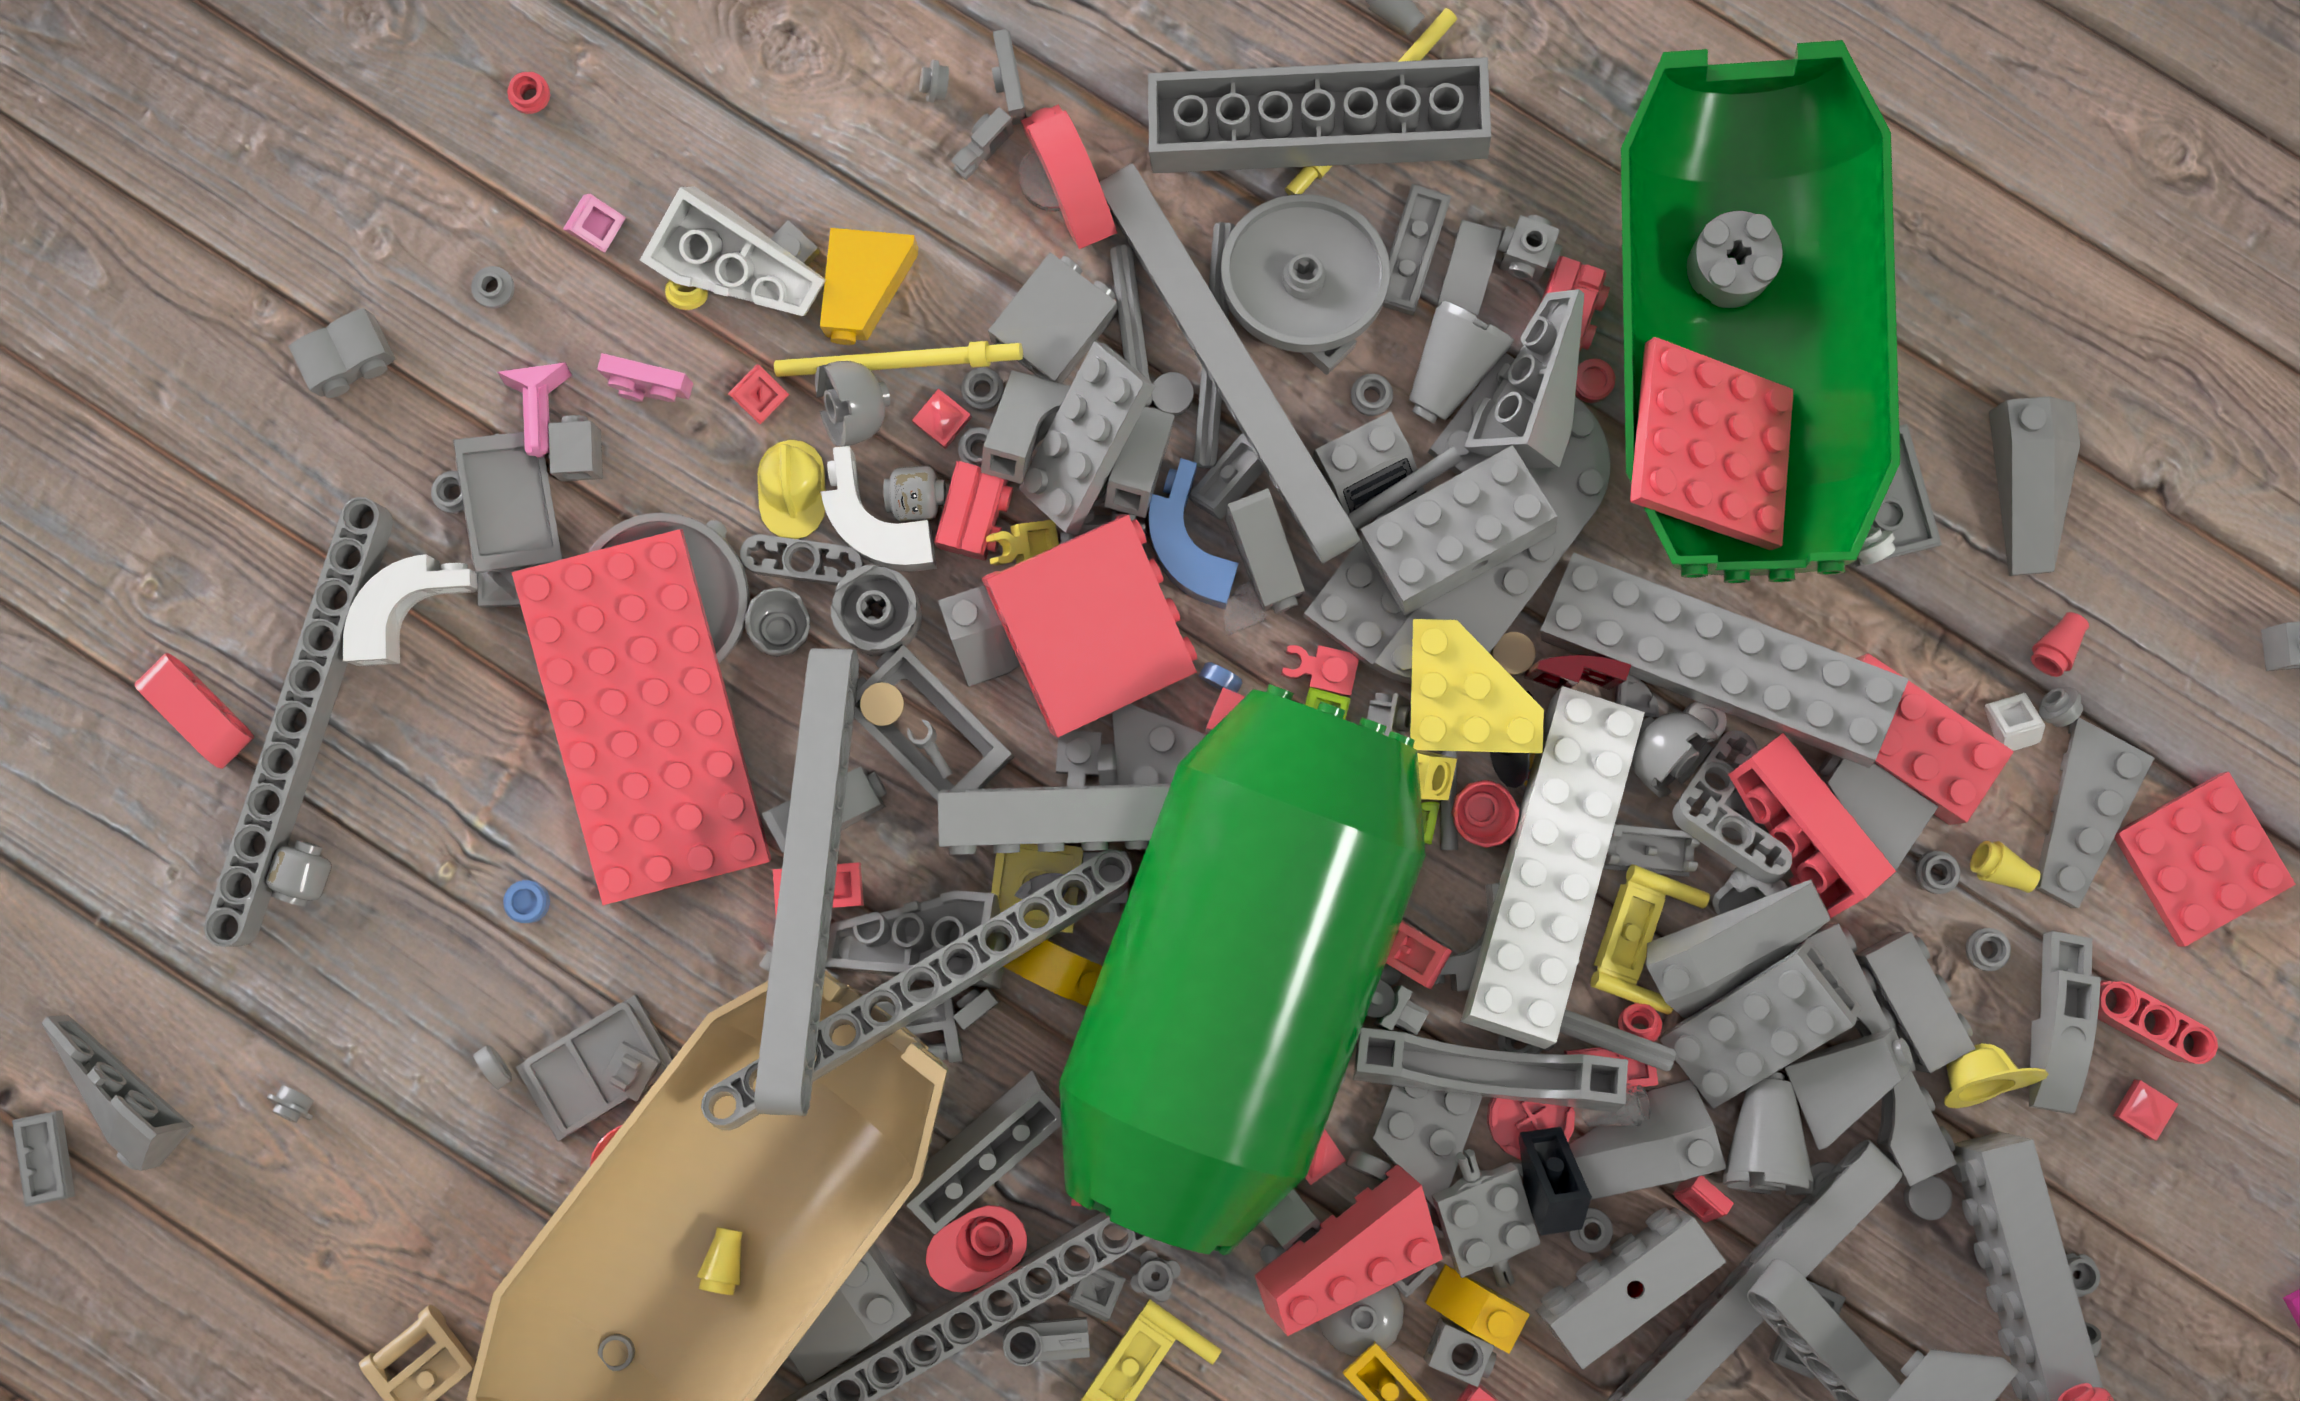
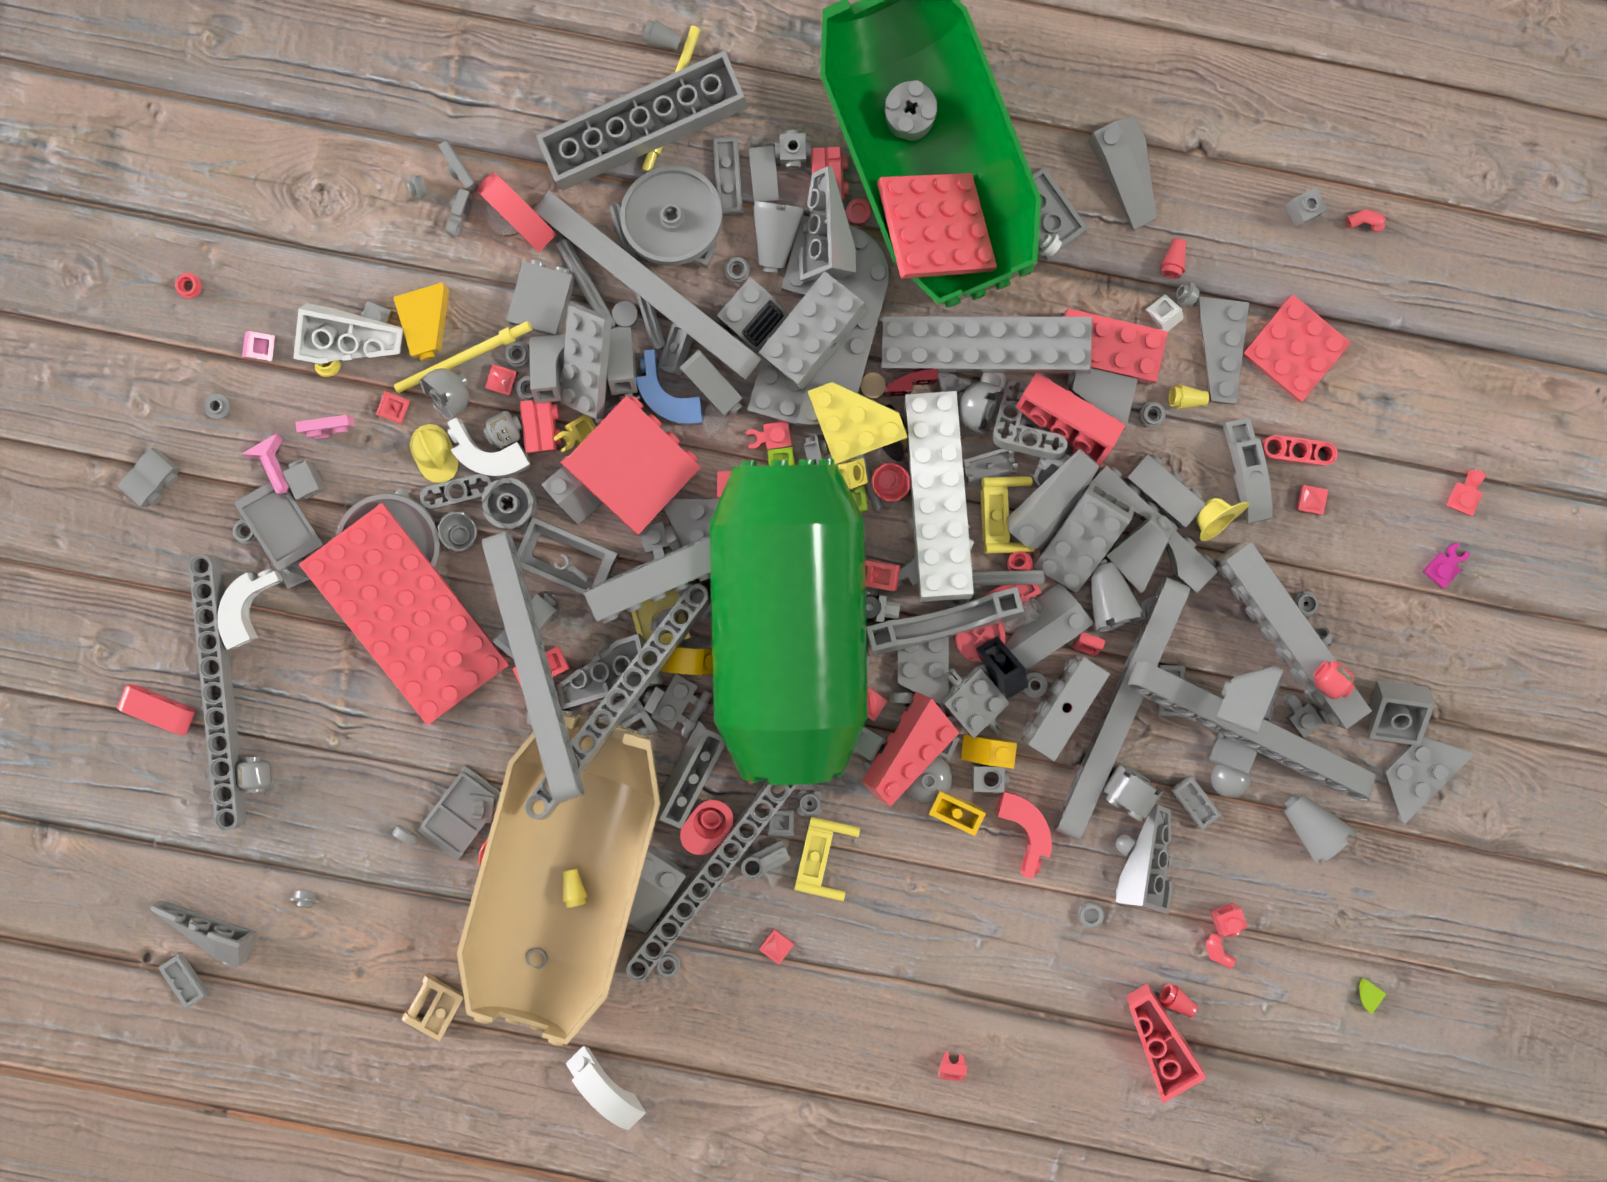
camera: 25 degrees left, 5 degrees up
medium blue tile [503,880,550,923] -> none
tan tile [860,682,904,726] -> none
medium blue tile [1198,662,1243,693] -> none
light grey bar [1347,446,1462,530] -> none
light grey tile [1904,1176,1952,1220] -> none
light grey plate [1966,928,2011,971] -> none
none -> light grey plate [651,673,713,739]

